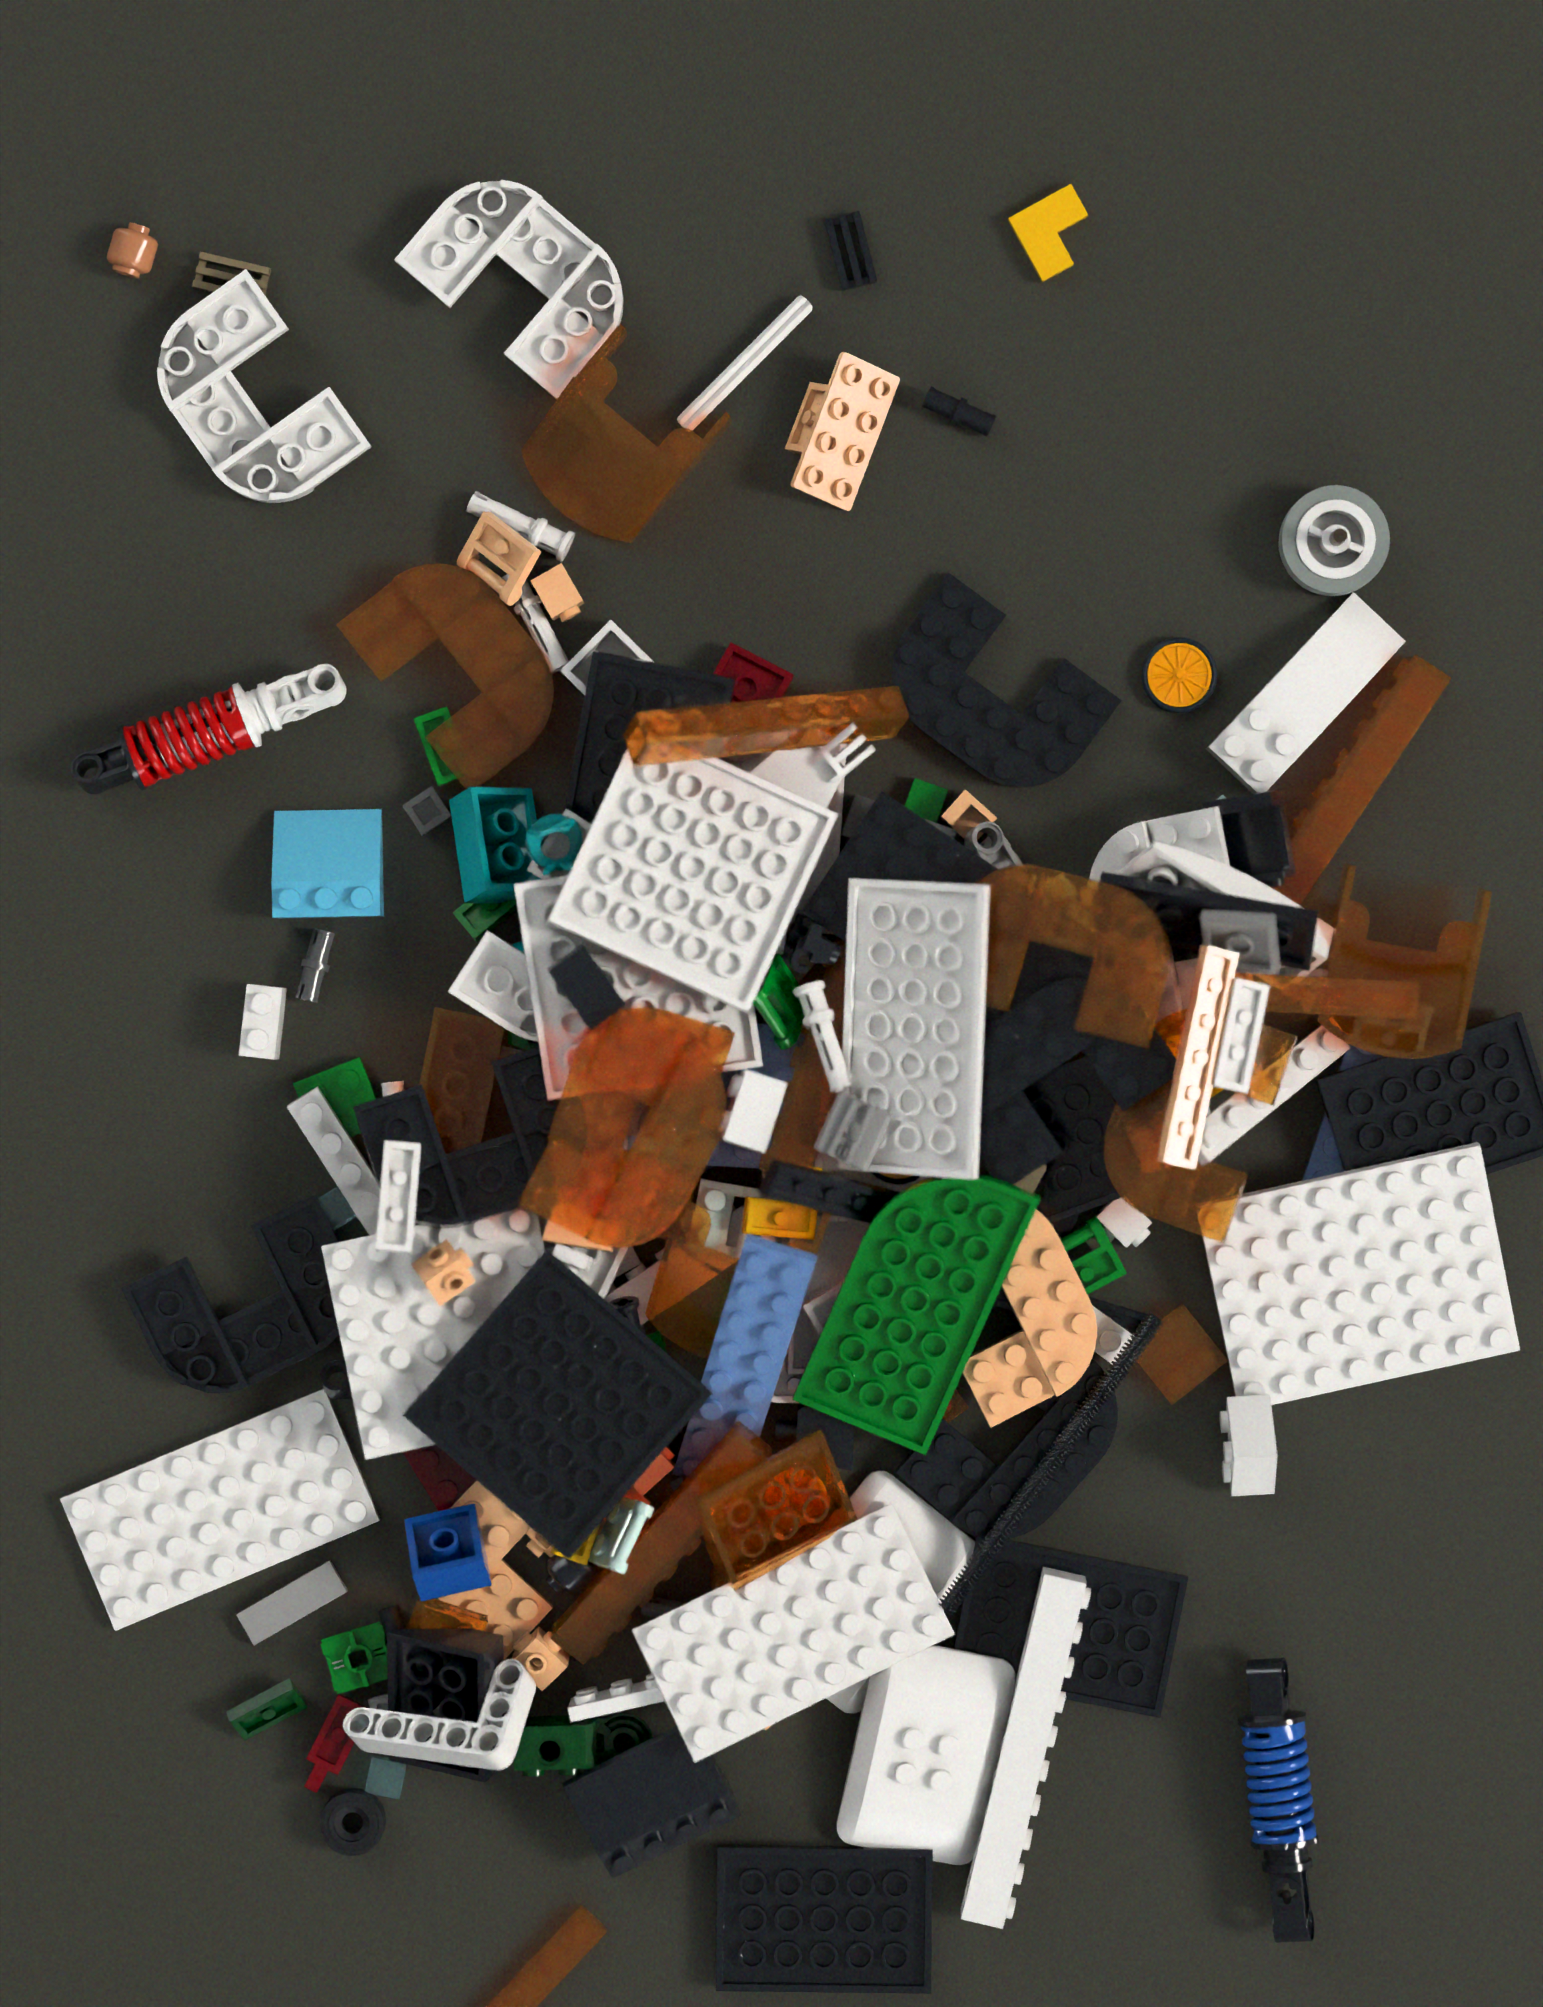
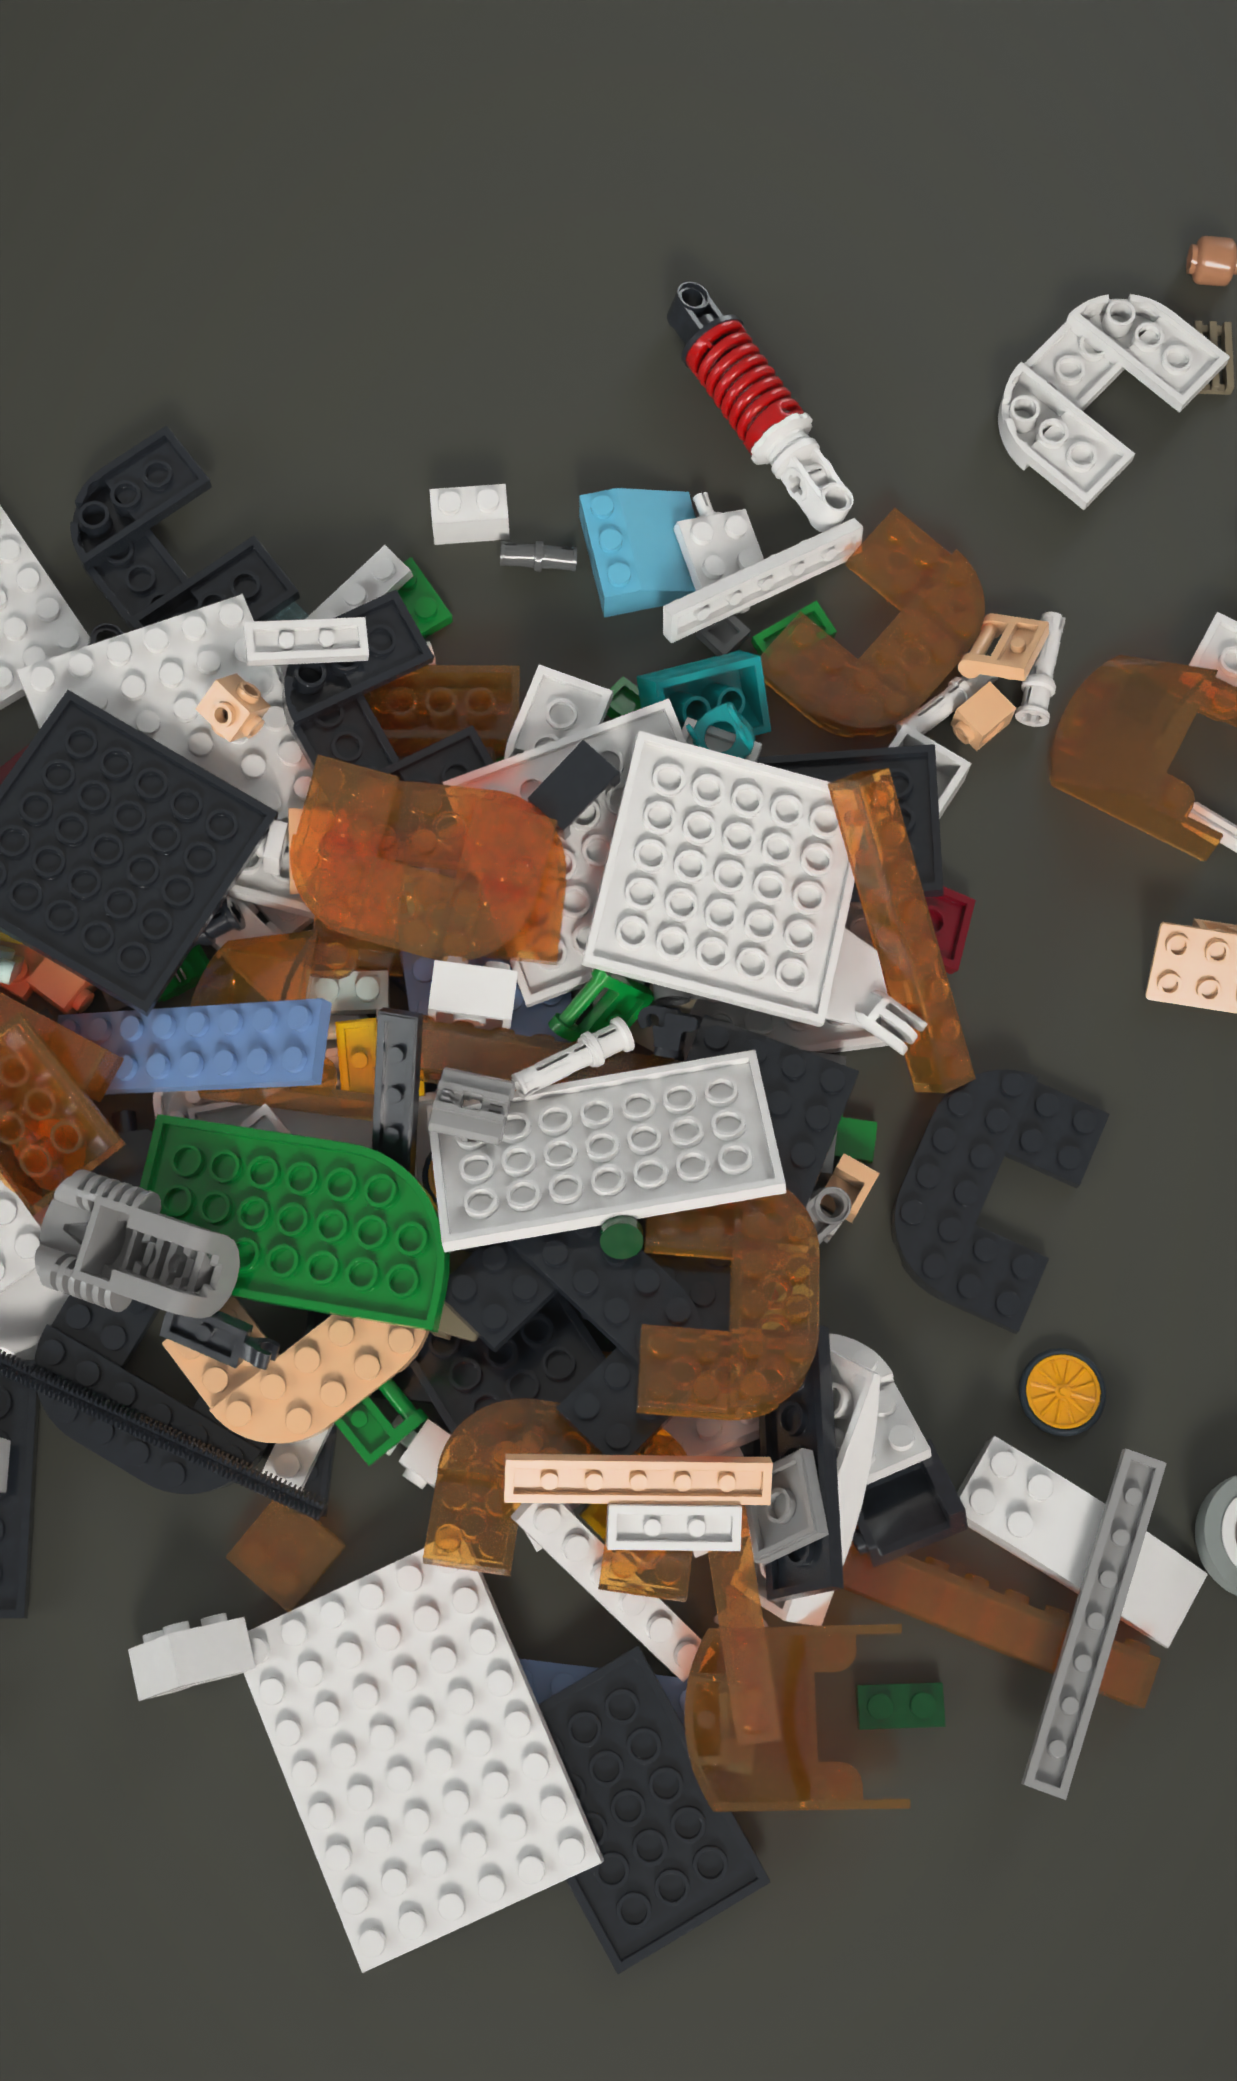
camera: 75 degrees right, 15 degrees down
none -> light grey connector [35,1169,240,1319]
none -> black plate [160,1311,281,1370]
none -> dark green tile [600,1215,643,1259]
none -> white plate [663,518,863,643]
none -> white plate [673,492,764,615]
none -> dark green plate [855,1682,946,1730]
none -> light grey plate [1021,1448,1167,1800]

